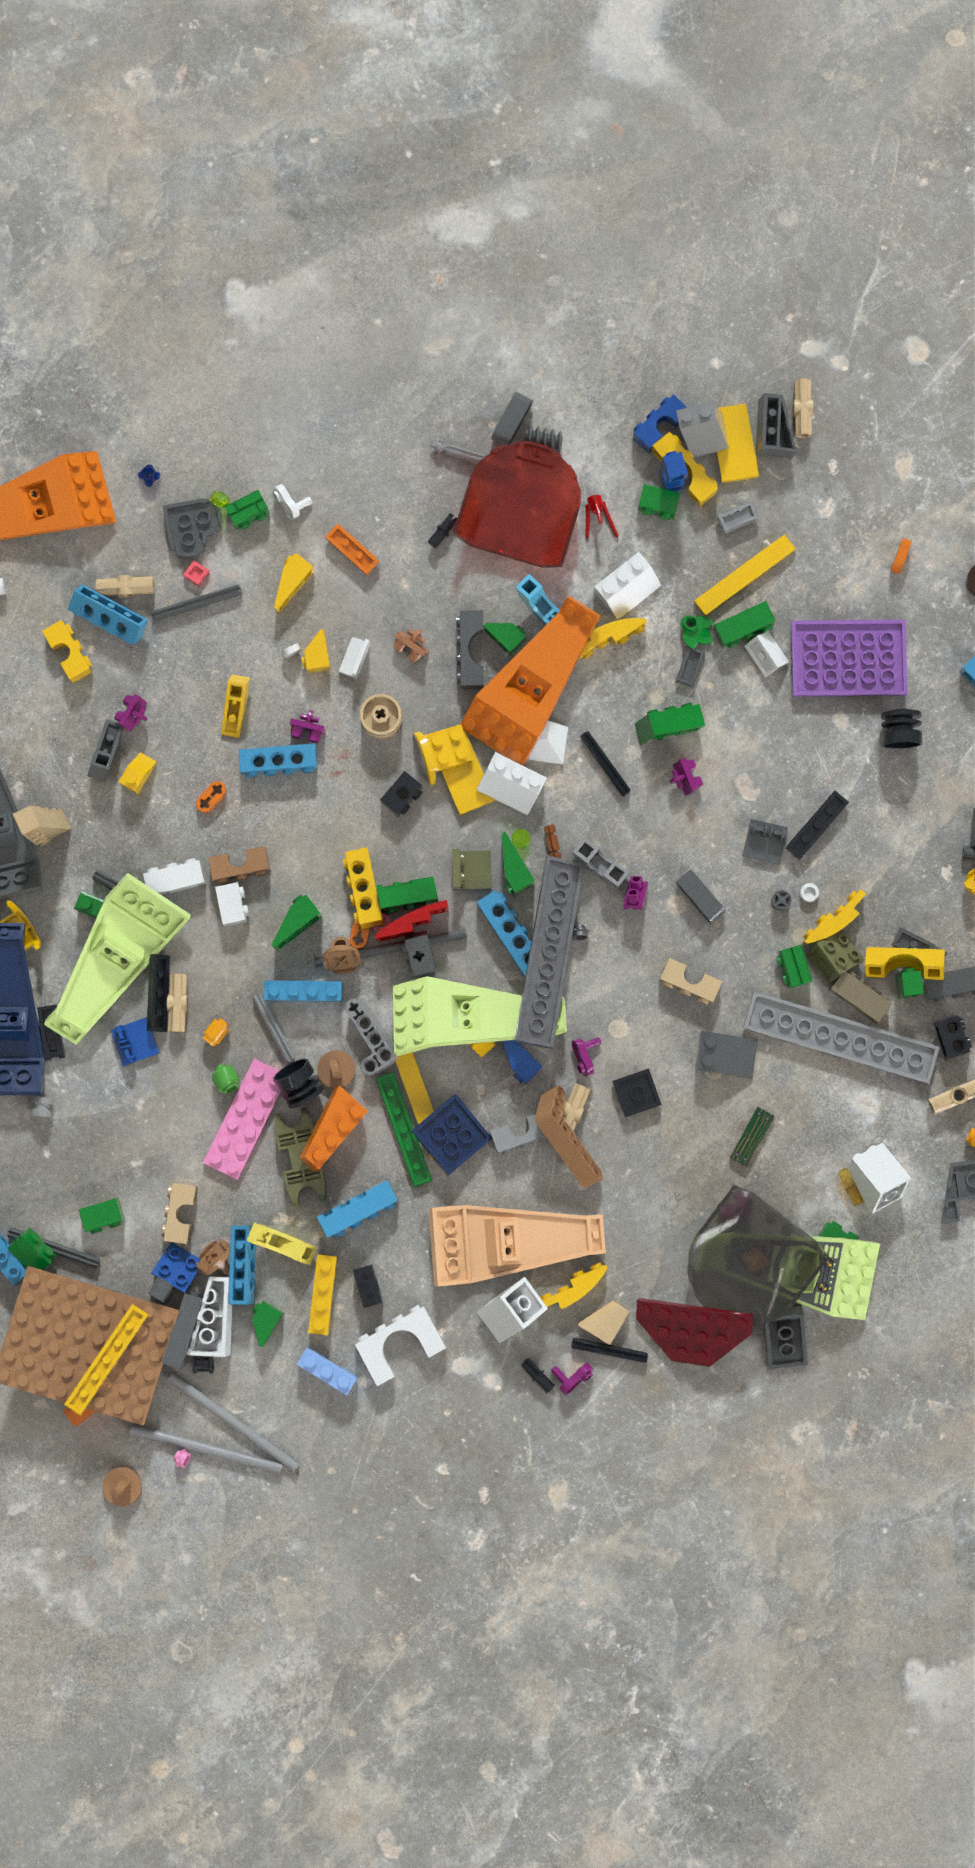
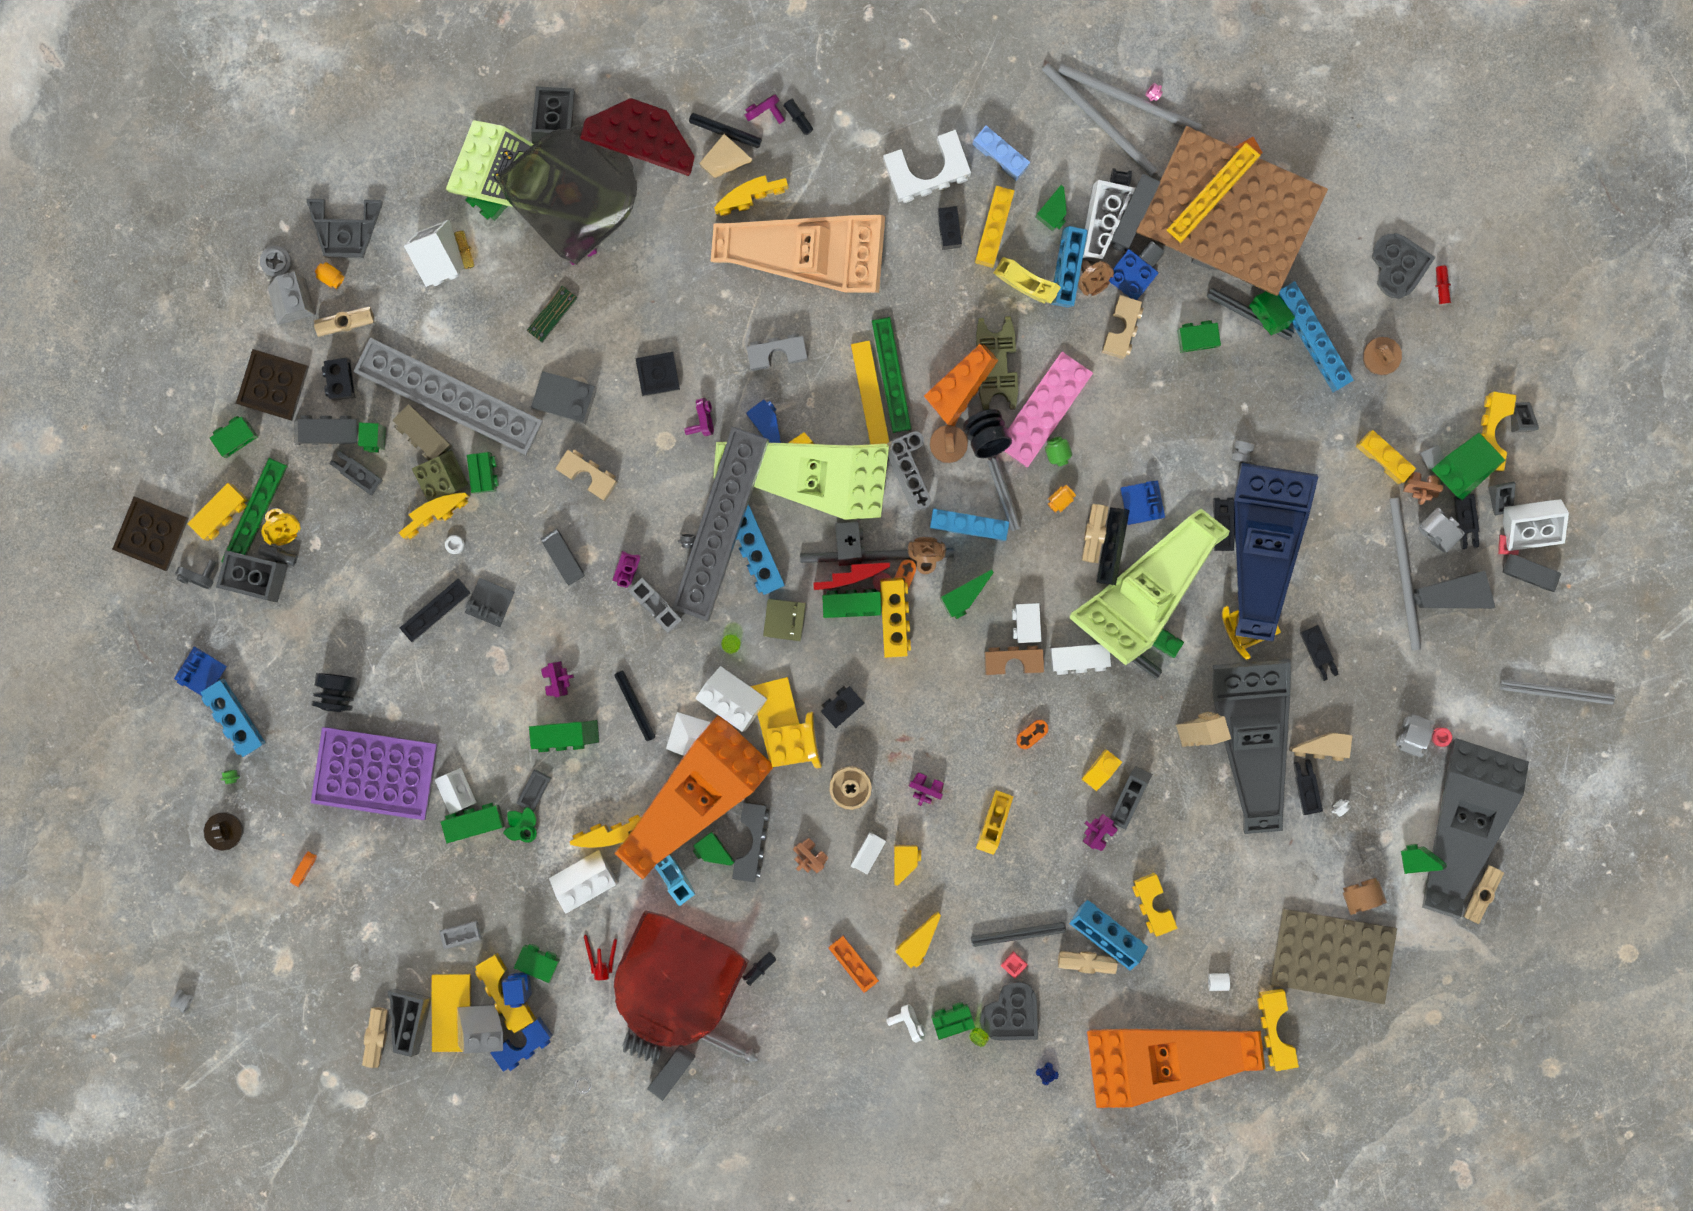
camera: 170 degrees left, 5 degrees up
medium nougat tile [102,1467,142,1507] -> none
dark azure brick [239,743,318,778] -> none
white tile [282,643,301,658] -> none
dark azure wedge [317,1180,399,1239] -> none
dark blue plate [411,1094,492,1176] -> none
white slope [477,1277,548,1343] -> none
green slope [502,832,535,897] -> none
medium nougat beam [535,1086,603,1188] -> none
dark orange axle [544,825,562,859] -> none
tan piece [562,1083,590,1131] -> none
yellow tile [694,534,796,616] -> none
dark grey wheel [771,890,792,911] -> none
yellow arch [865,947,945,980] -> none

